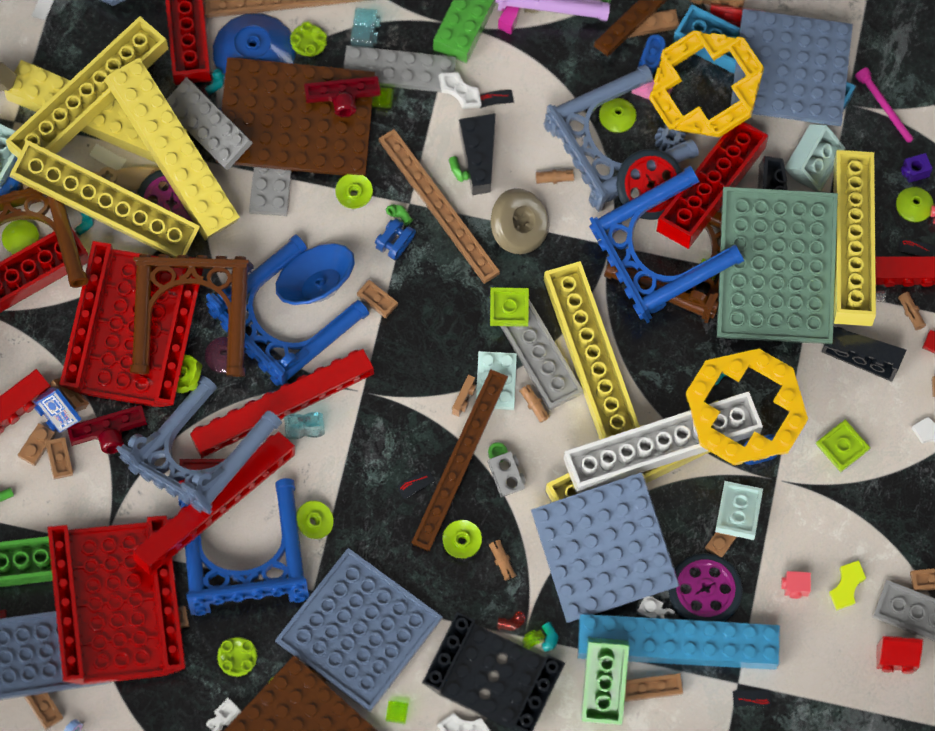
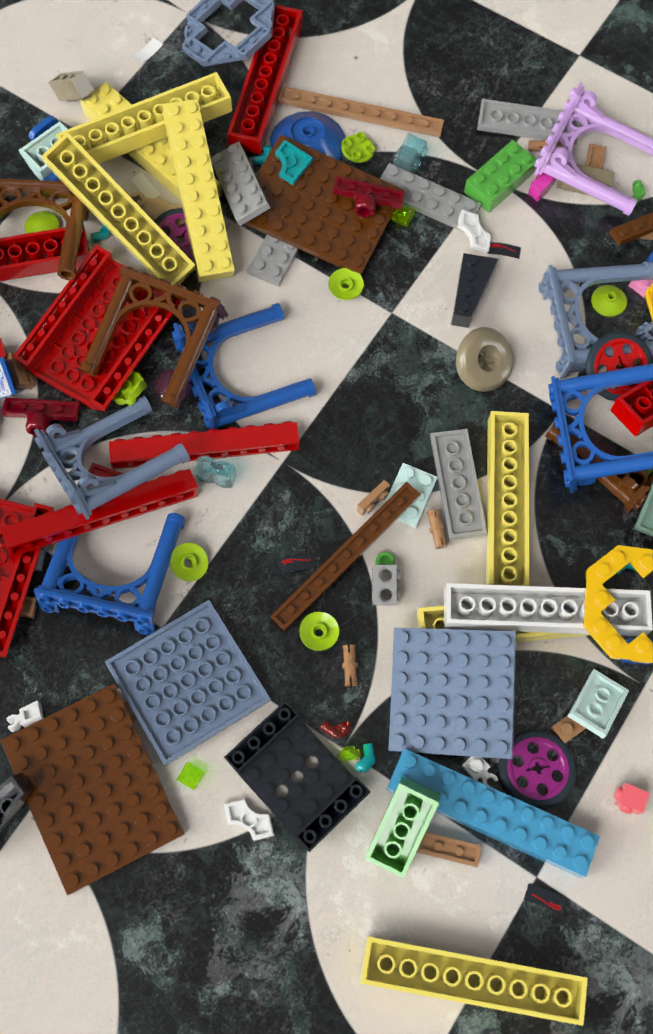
camera: 20 degrees right, 0 degrees up
lime dish [217,637,257,677] -> none
blue dish [275,243,355,305] -> none
medium nougat plate [357,280,398,319] -> none
blue brick [375,218,416,260] -> none
medium nougat plate [379,129,500,284] -> none
bright green arm [386,205,413,225] -> none
bright green arm [449,156,469,182] -> none
lime plate [490,287,529,327] -> none
medium nougat pin [536,169,574,184] -> none
none -> teal tile [275,140,313,186]

